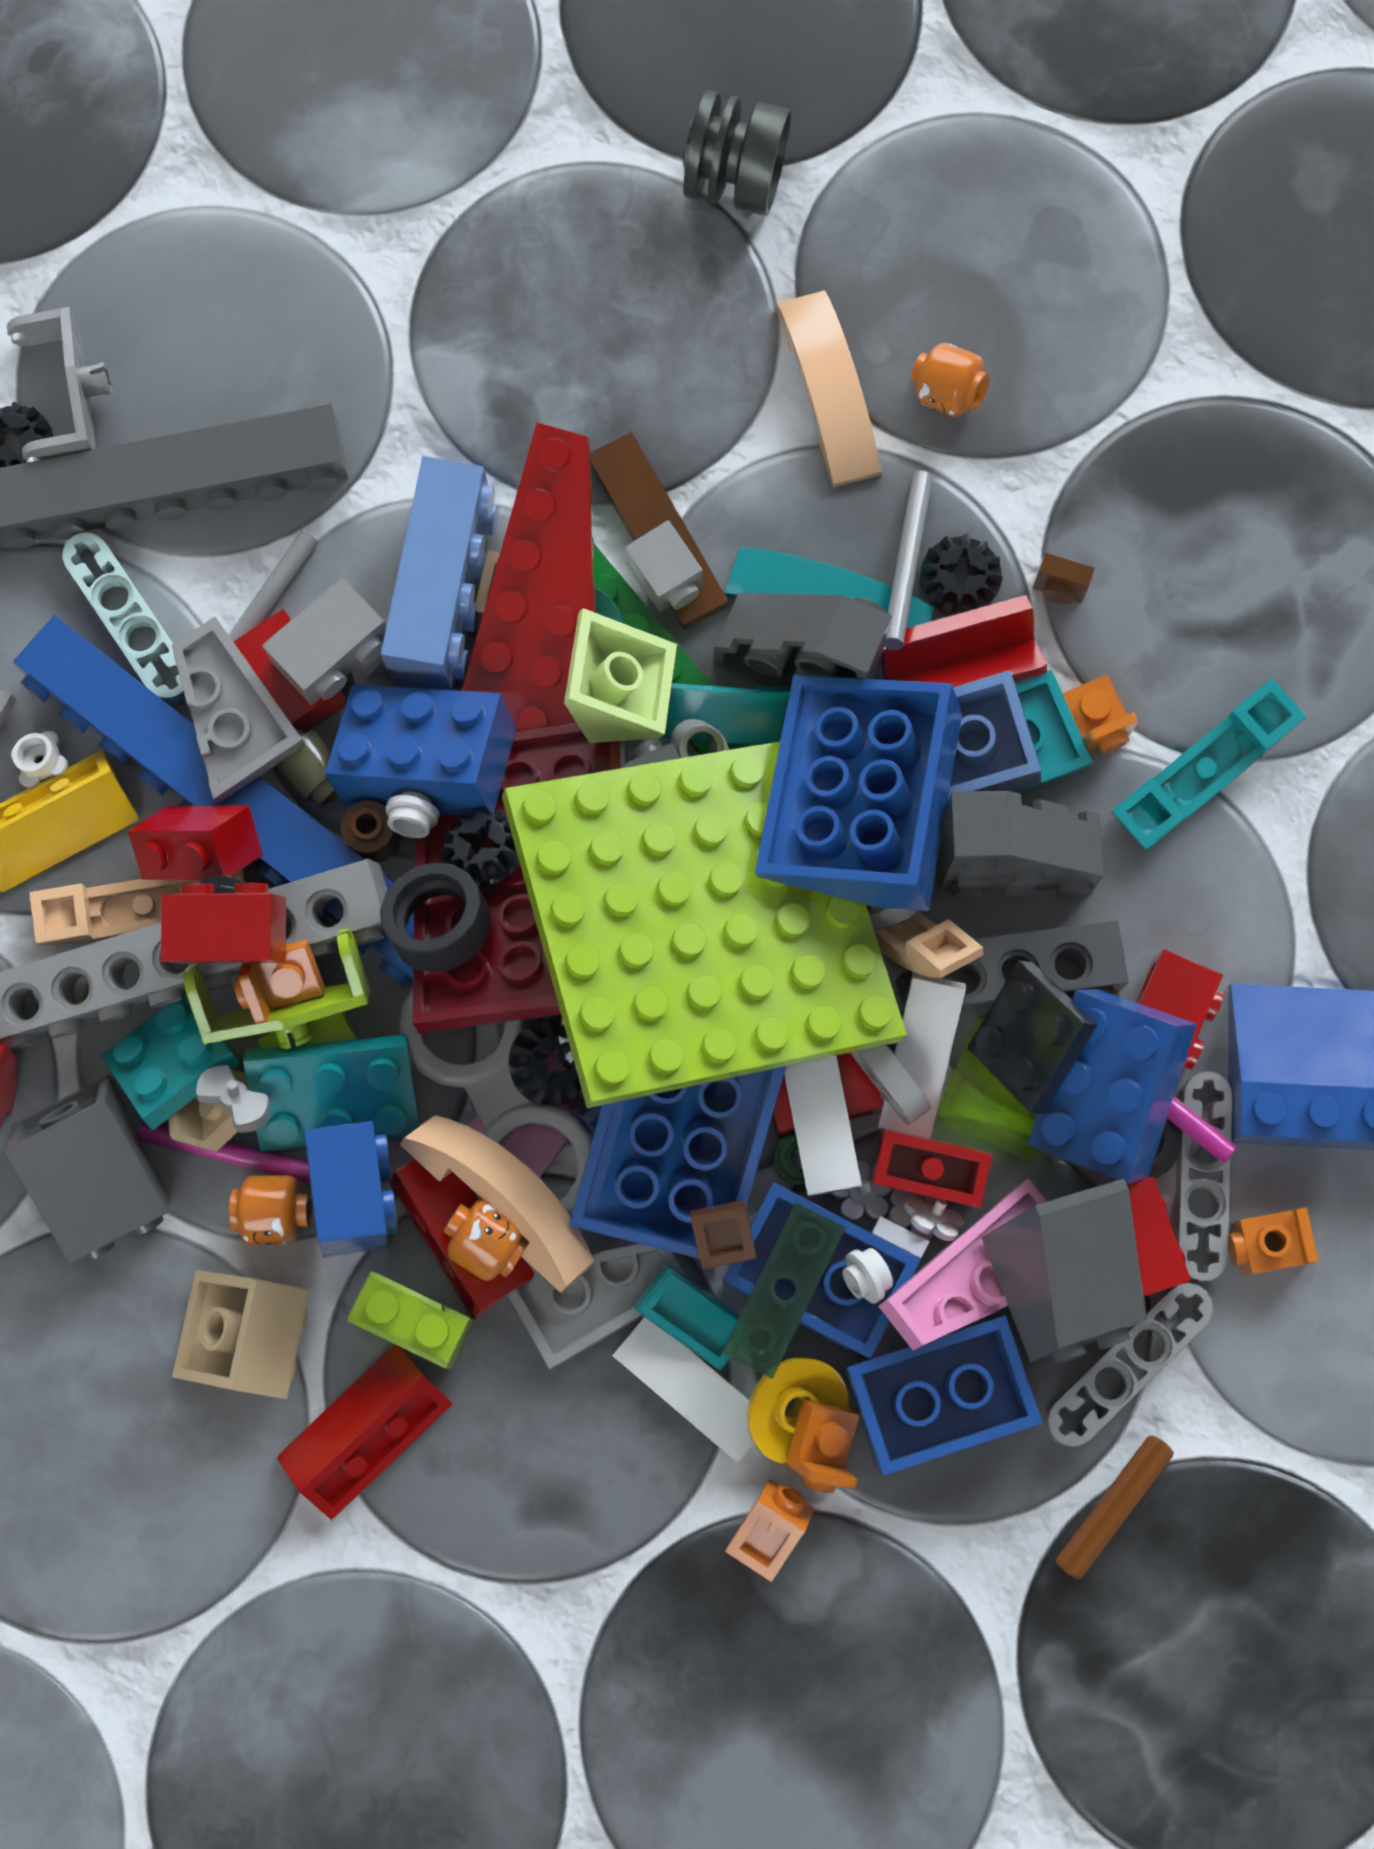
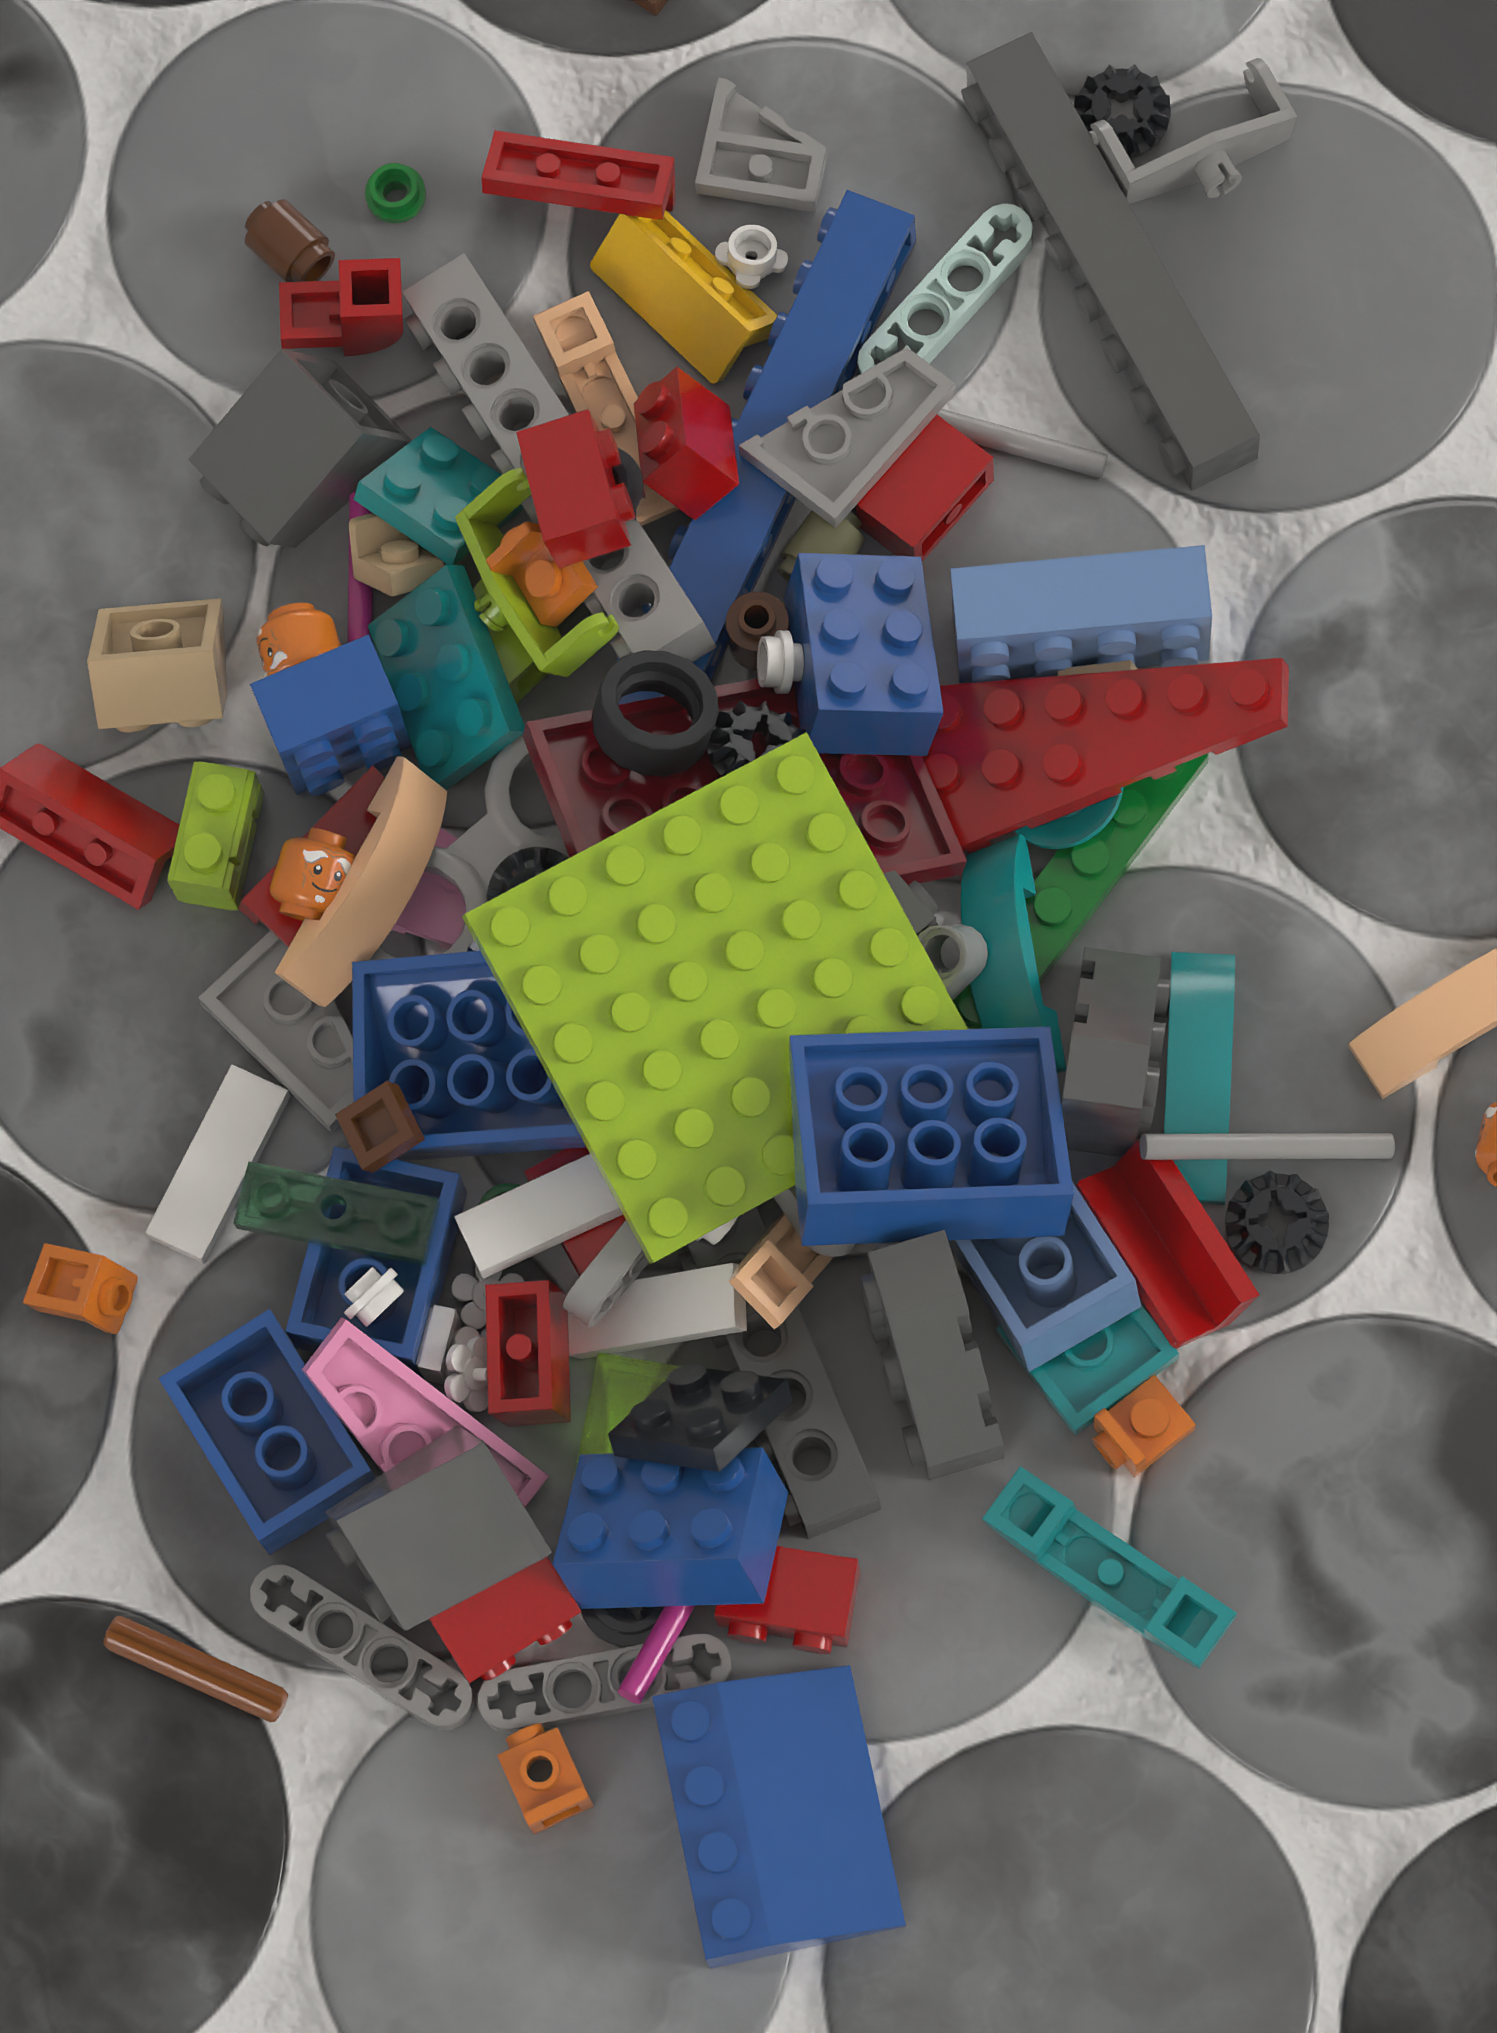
camera: 85 degrees right, 5 degrees down
light grey piece [196,1065,271,1133] -> none
light grey brick [262,577,387,706] -> none
yellowish green slope [564,608,677,743] -> none
reddish brown tile [590,431,729,630] -> none
light grey brick [625,520,703,613] -> none
teal tile [633,1263,754,1371] -> none
yellow dish [747,1357,849,1465] -> none
orange bracket [786,1400,860,1493] -> none
reddish brown plate [1033,553,1095,604] -> none

